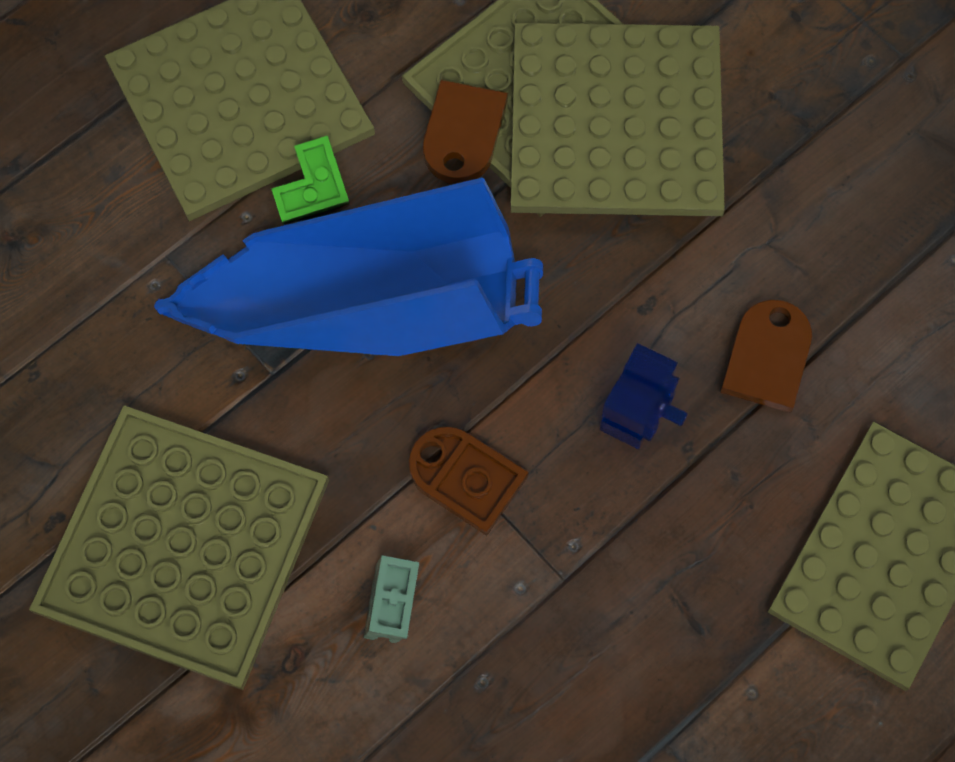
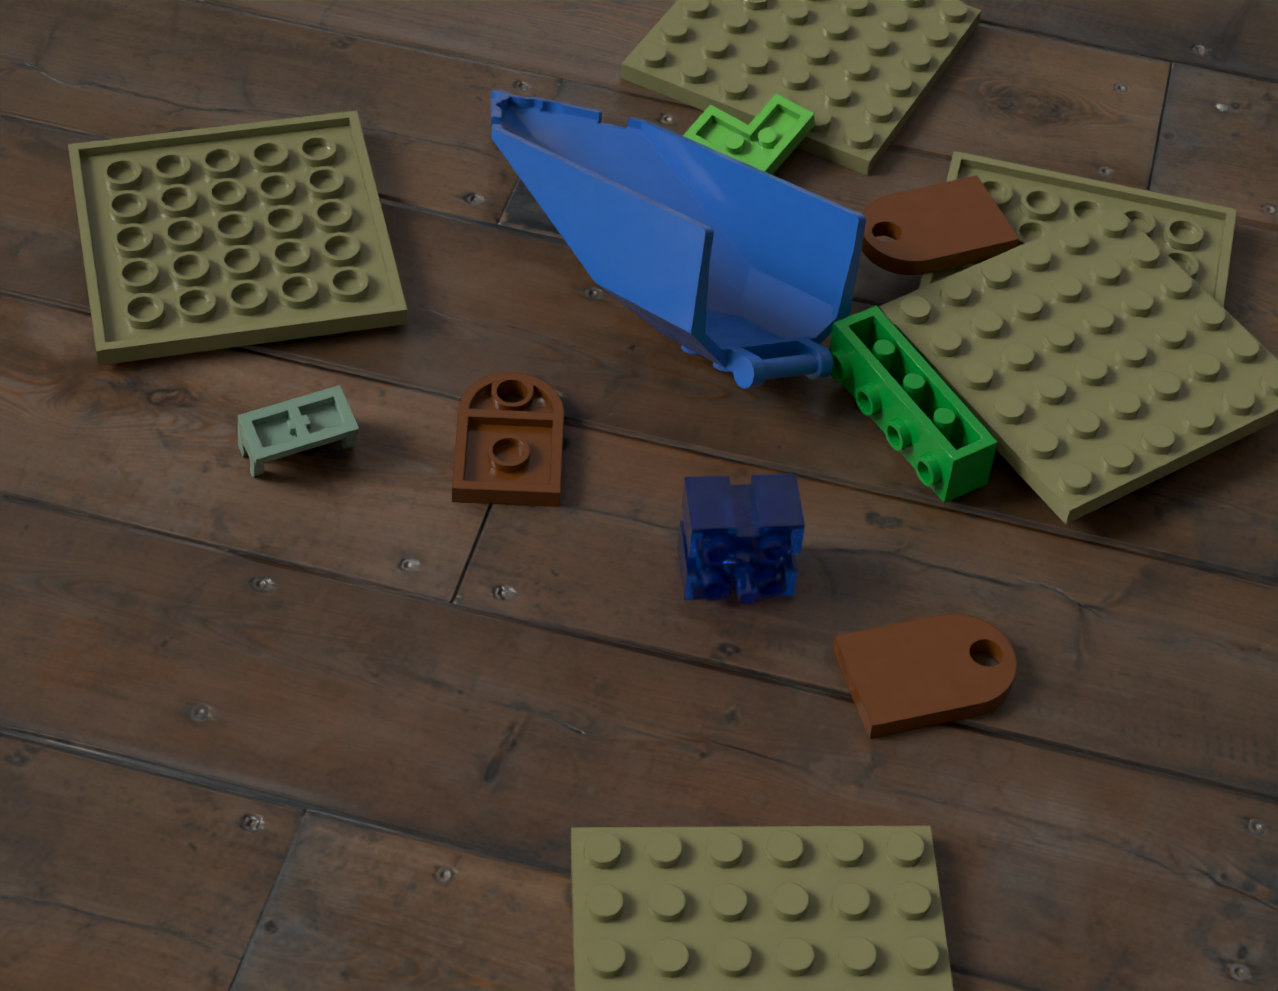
camera: 50 degrees right, 20 degrees down
none -> green brick [829,306,998,503]

